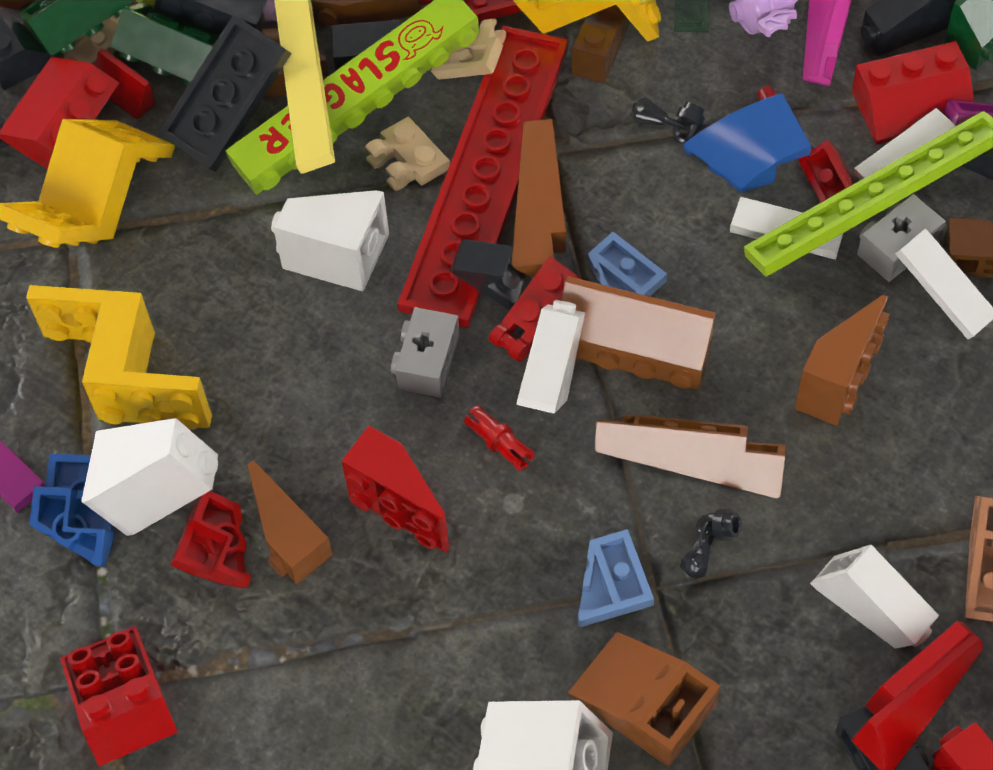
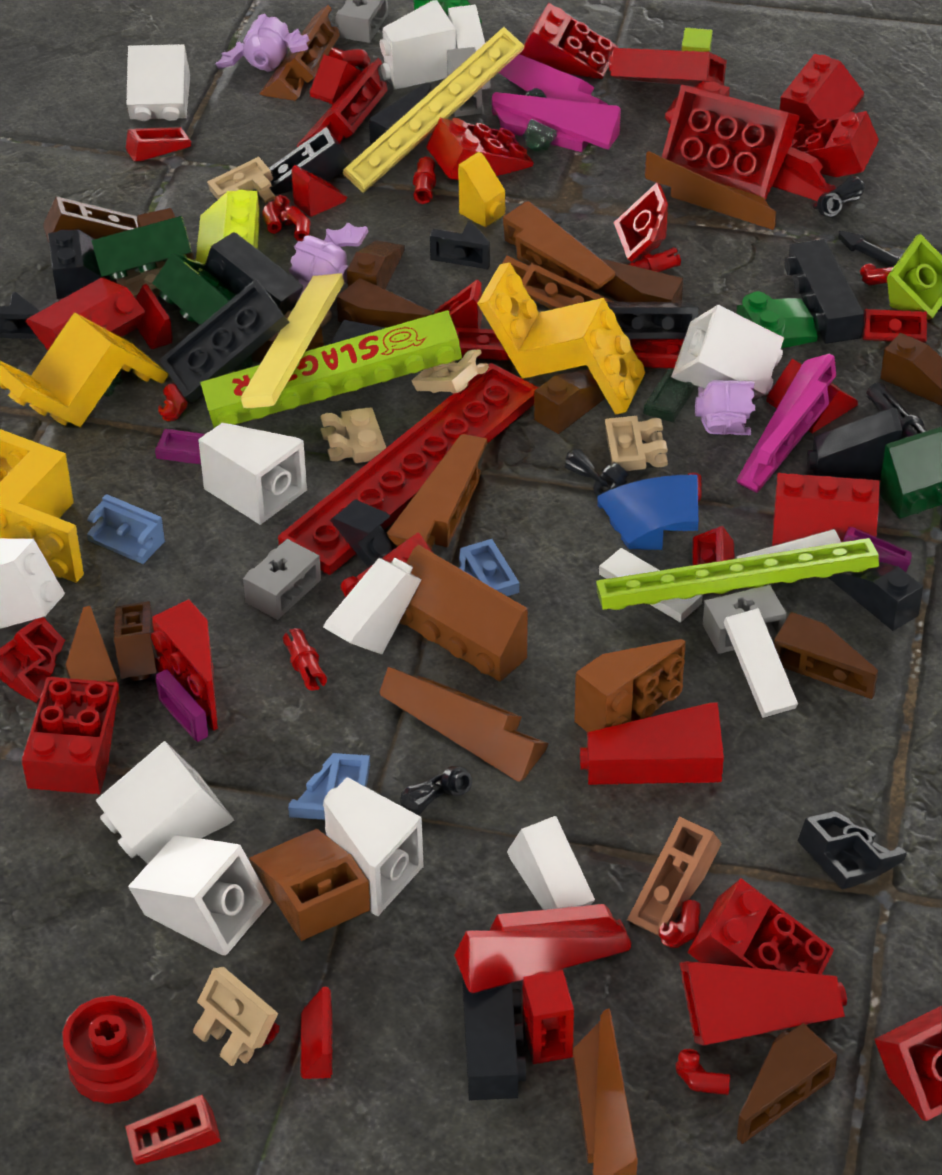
camera: 20 degrees right, 15 degrees down
none -> red slope [22,677,119,795]
none -> medium blue hinge [87,494,165,564]
none -> white slope [96,741,234,864]
none -> reddish brown slope [114,601,157,681]
none -> magenta tile [155,429,205,465]
none -> magenta tile [156,669,208,742]
none -> red arm [158,384,188,422]
none -> white slope [323,777,424,916]
none -> red slope [580,702,724,785]
none -> tan plate [605,415,668,471]

